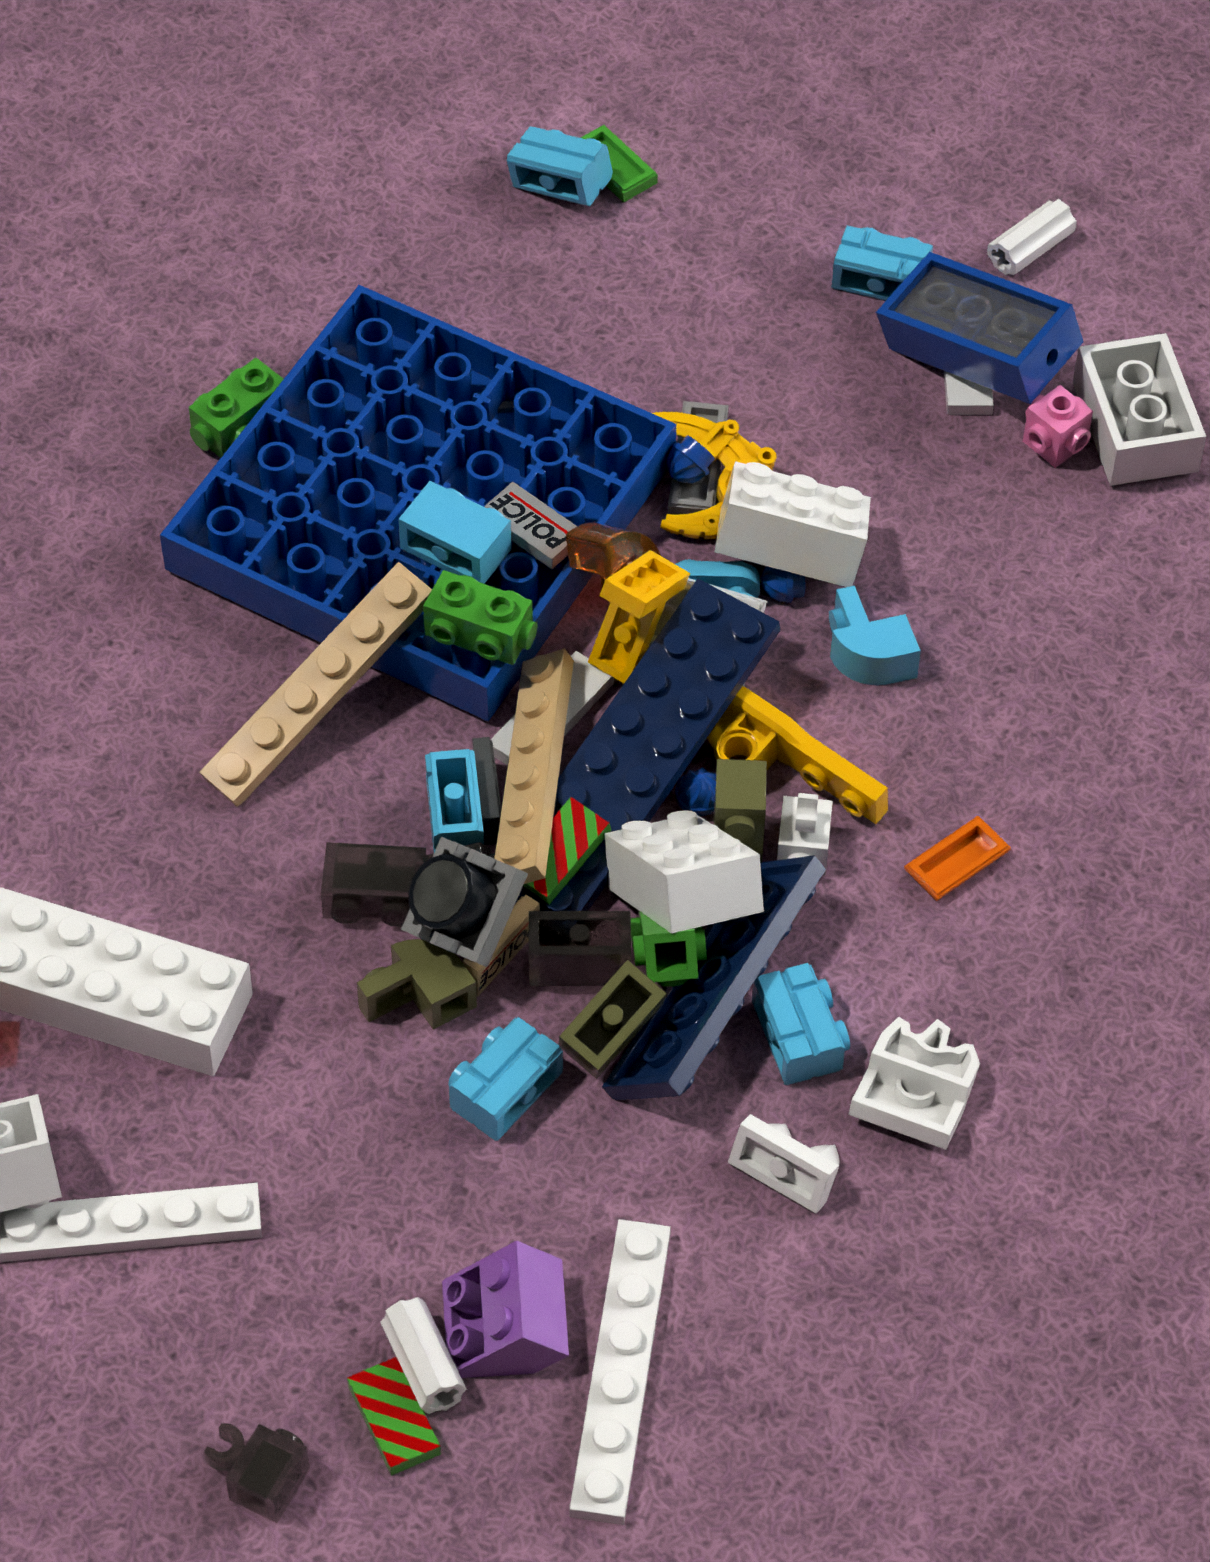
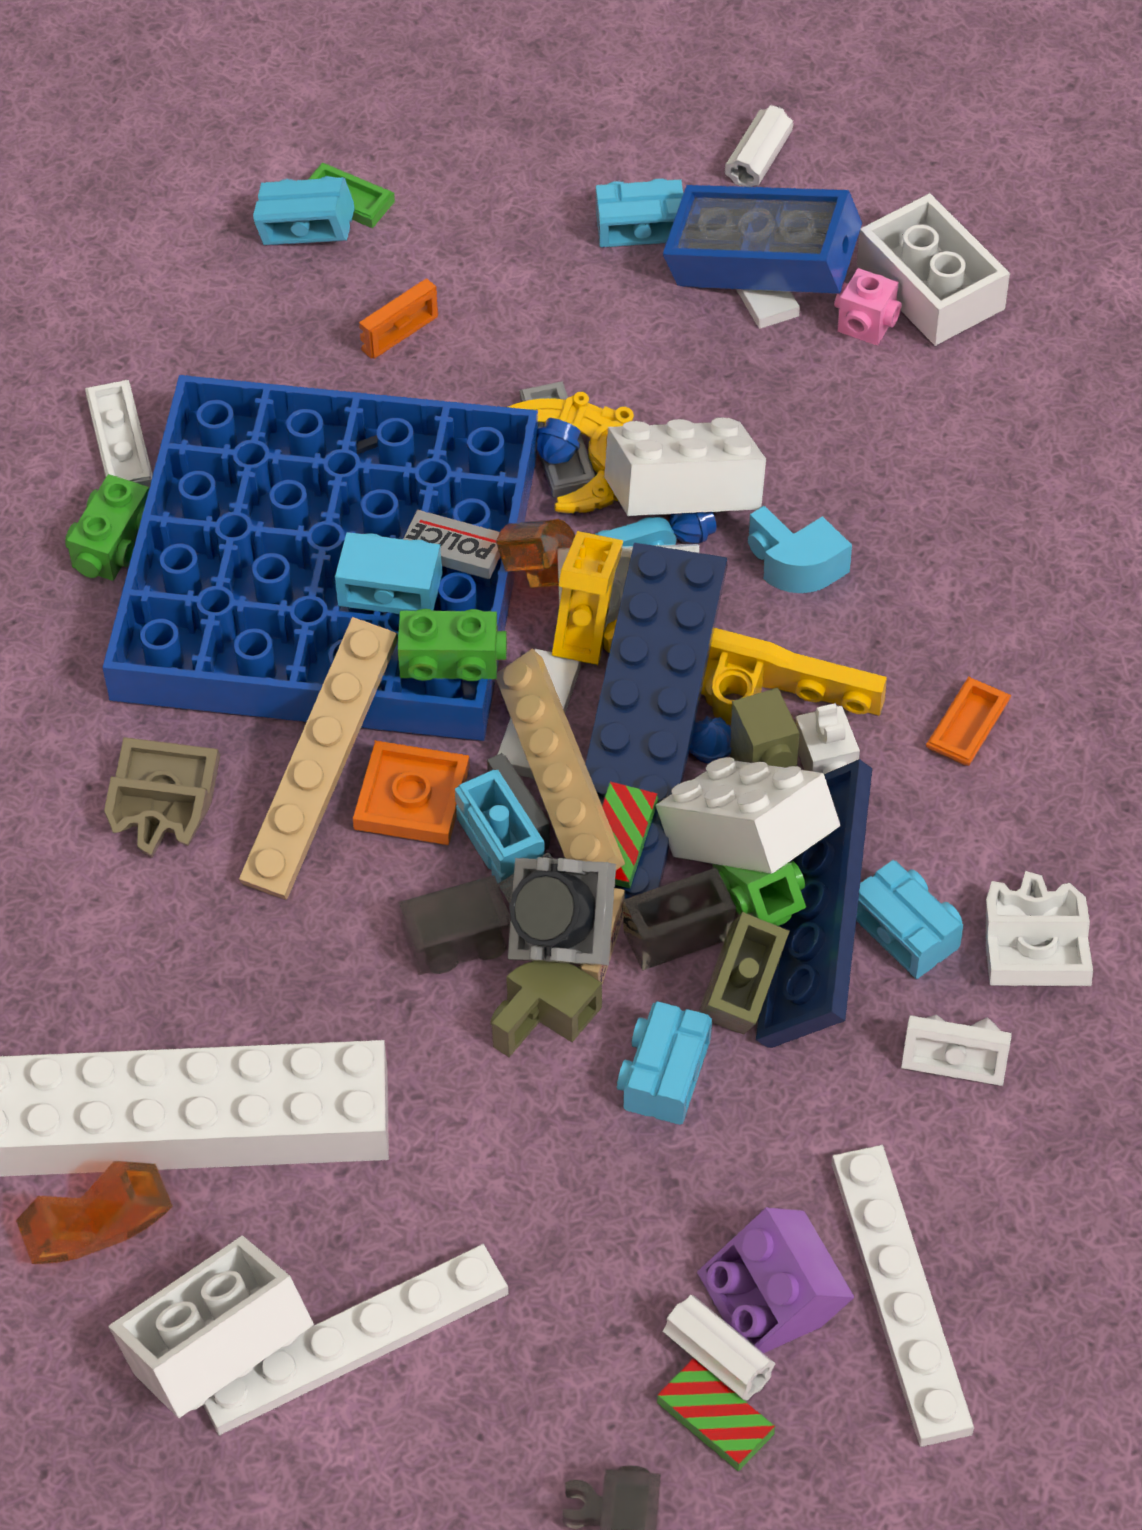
camera: 20 degrees left, 0 degrees up
none -> white tile [85,379,153,488]
none -> dark tan plate [104,737,221,858]
none -> orange plate [353,740,470,845]
none -> orange tile [359,278,438,359]

